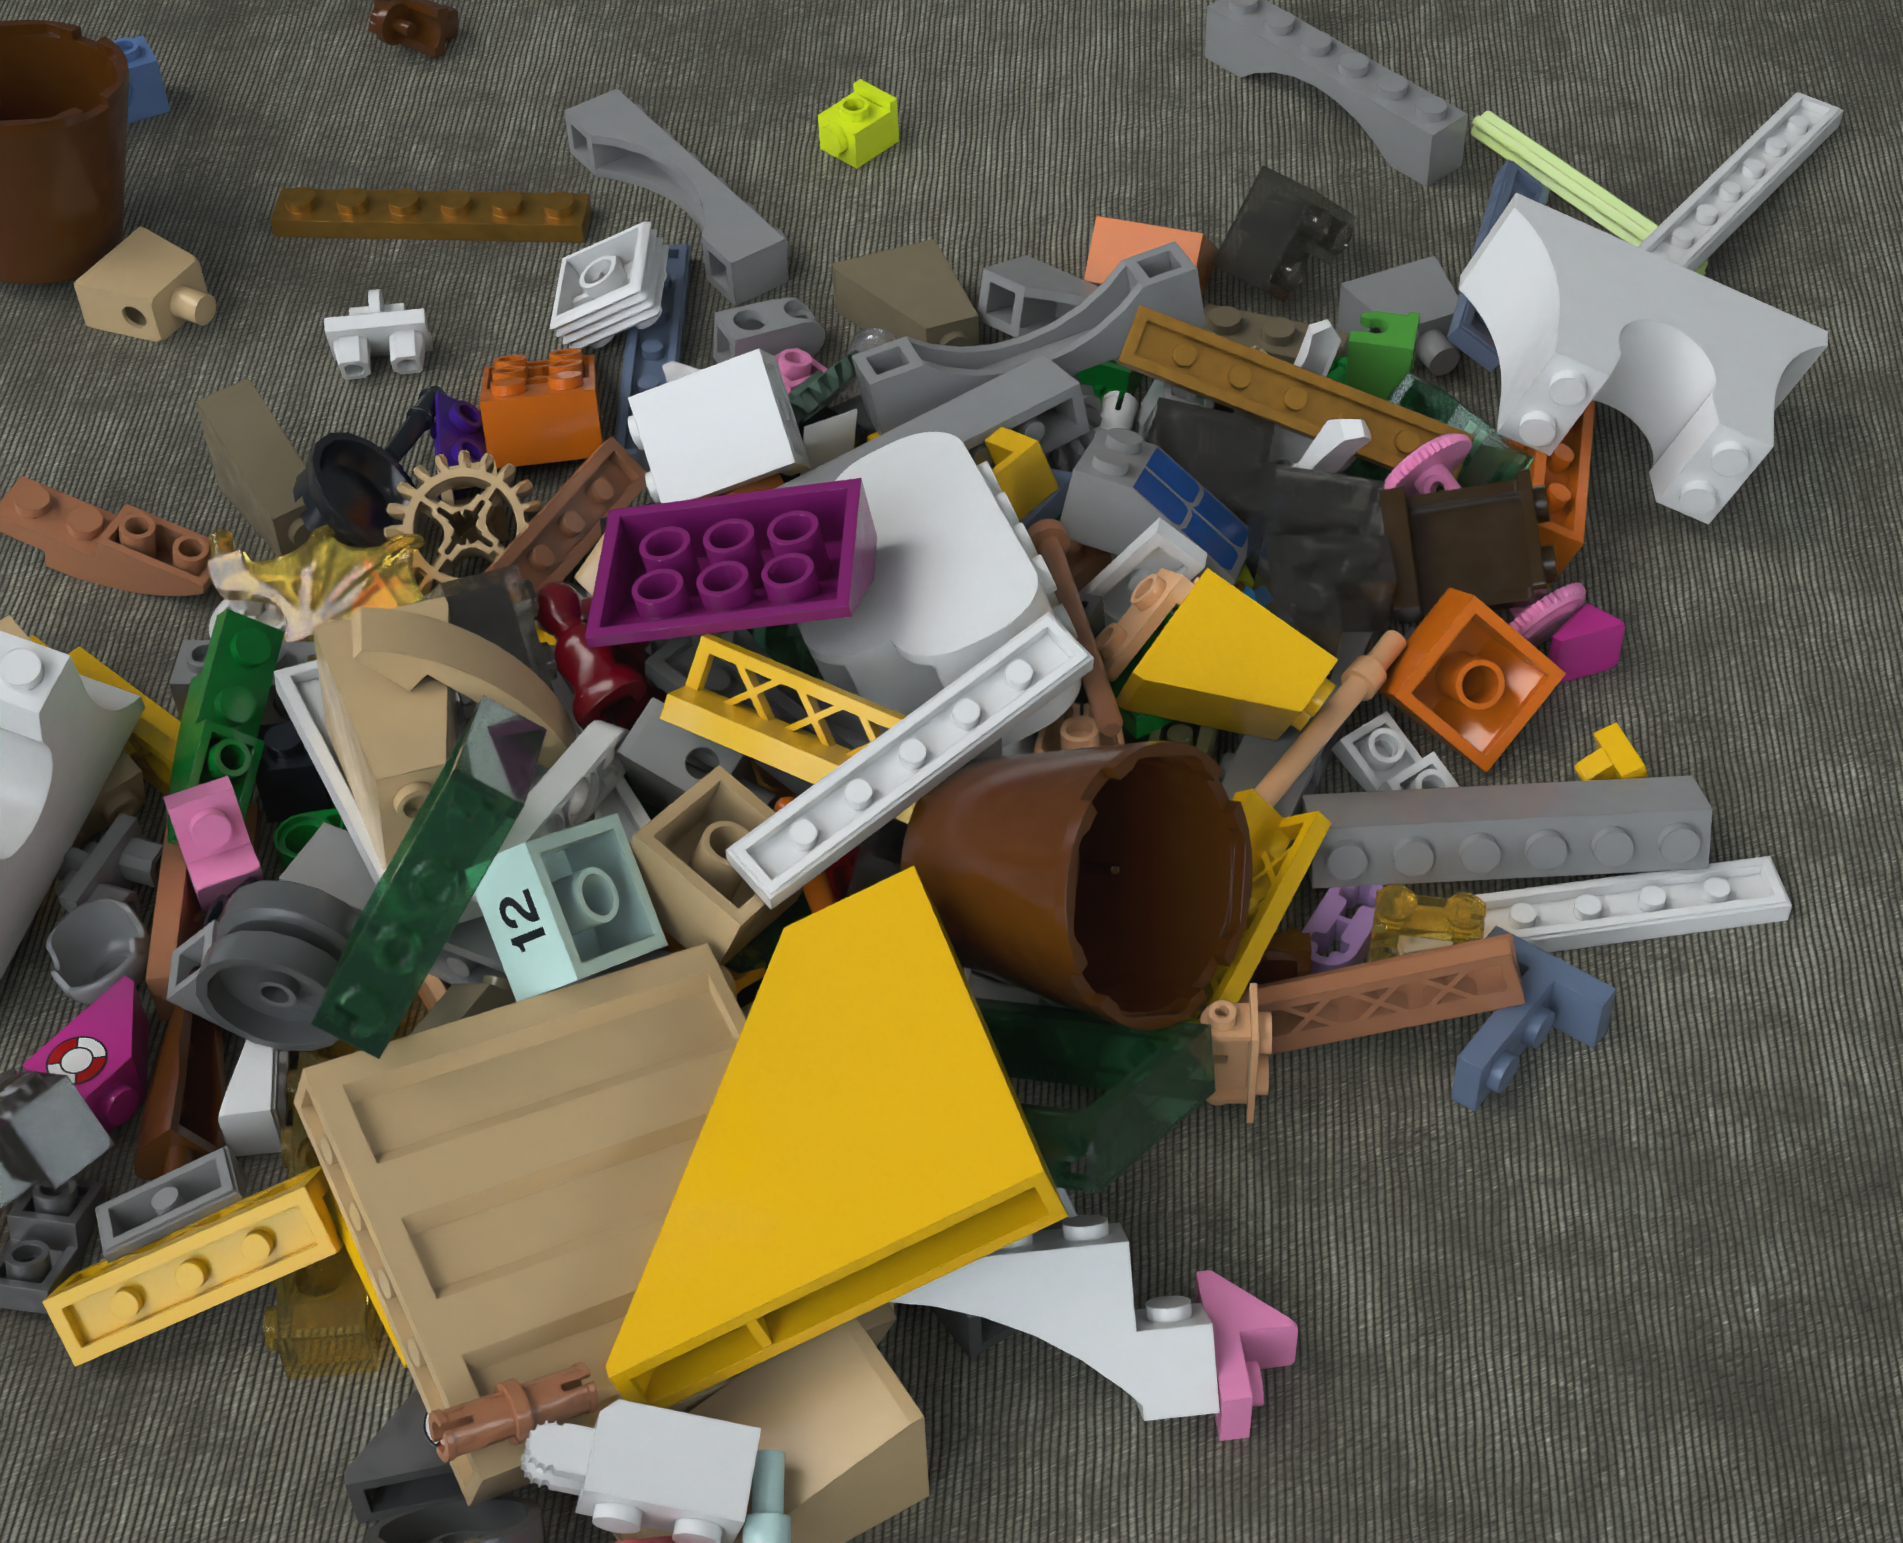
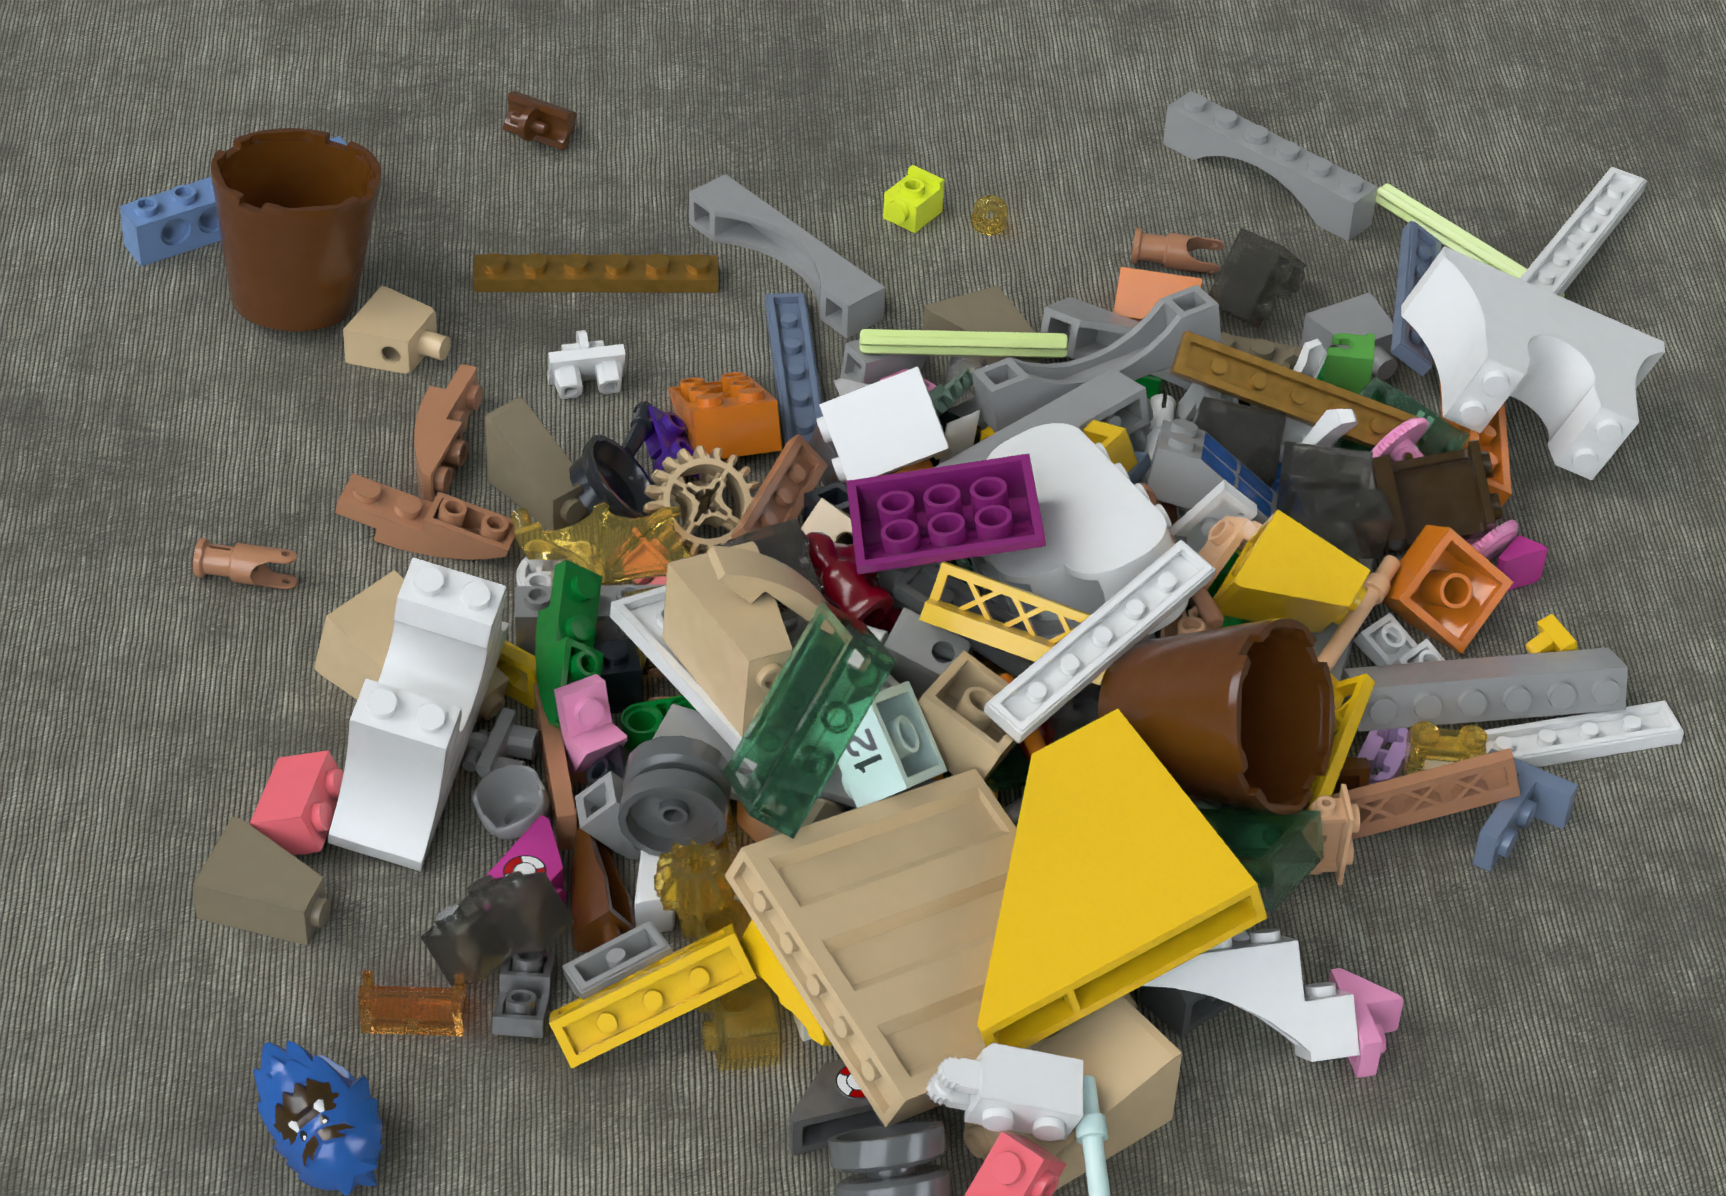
camera: 10 degrees left, 5 degrees down
nougat pin [428,1362,599,1463] -> none
white brick [550,222,669,349] -> none
none -> nougat slope [414,364,483,503]
none -> clear yellow gear [654,837,735,922]
none -> yellowish green axle [859,329,1068,358]
none -> clear yellow bush [971,195,1009,236]
none -> nougat piece [1131,228,1224,274]

